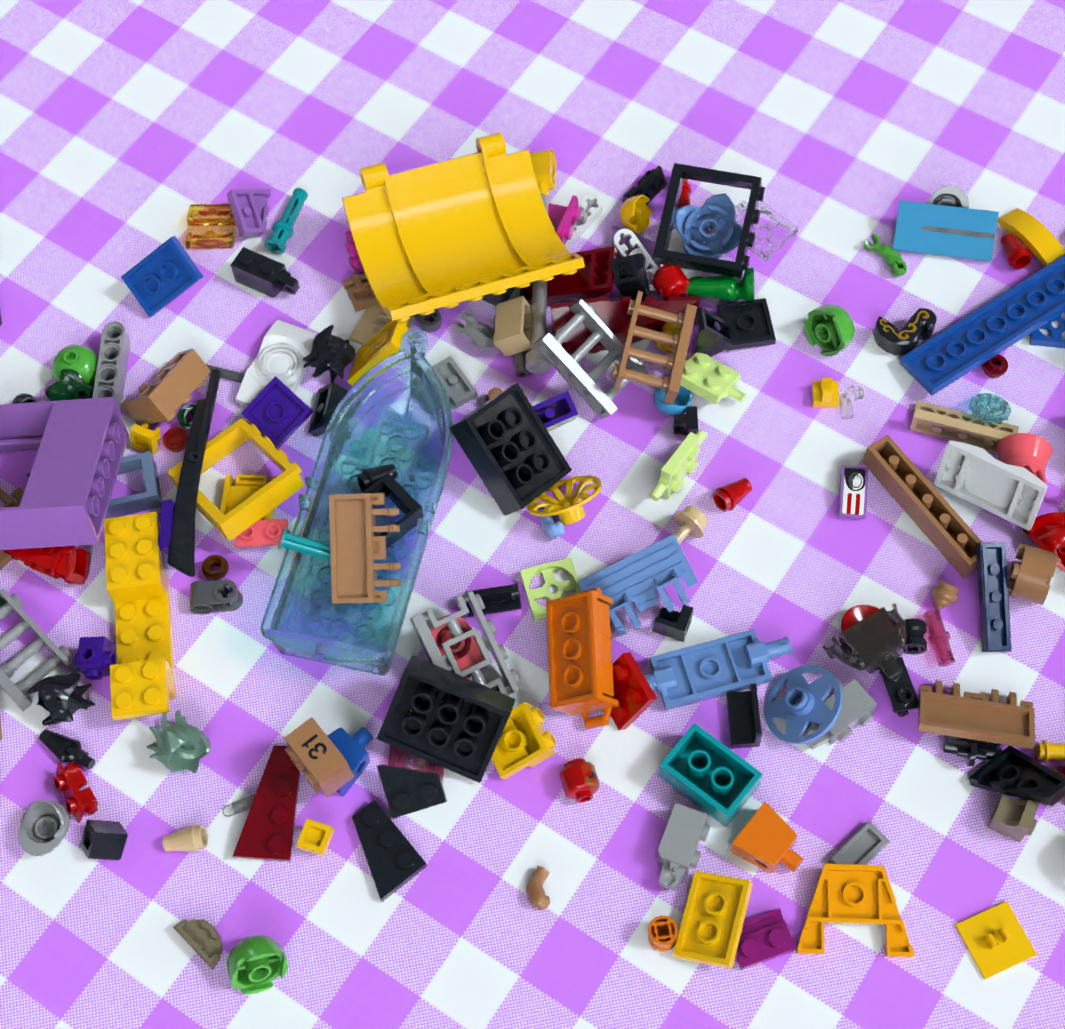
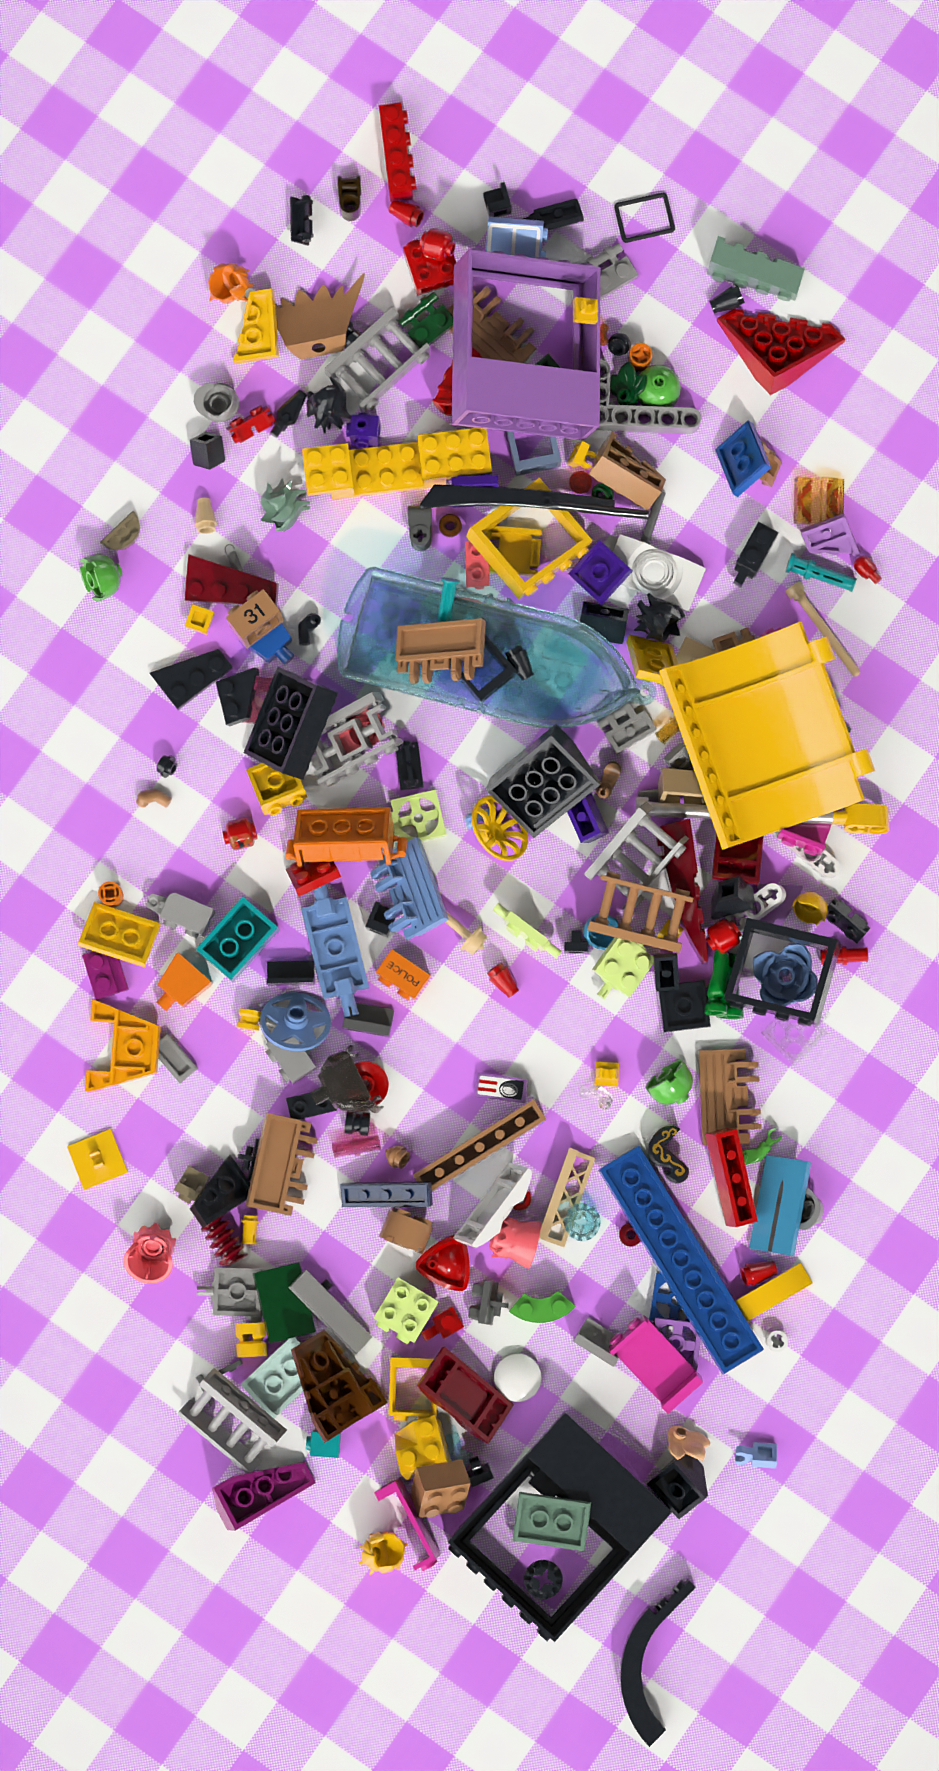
camera: 90 degrees right, 20 degrees up
none -> black plate [157,755,177,778]
none -> yellow wheel [236,1008,261,1031]
none -> black arm [298,613,321,646]
none -> dark grey panel [342,1003,394,1037]
none -> orange brick [376,949,431,1001]
none -> orange wheel [628,343,652,372]
none -> clear yellow pin [654,716,680,745]
none -> medium nougat hinge [698,1049,762,1145]
none -> red brick [705,1128,758,1227]
none -> red slope [717,309,846,396]
none -> tan piece [785,581,860,677]
none -> red cylinder [854,556,882,585]

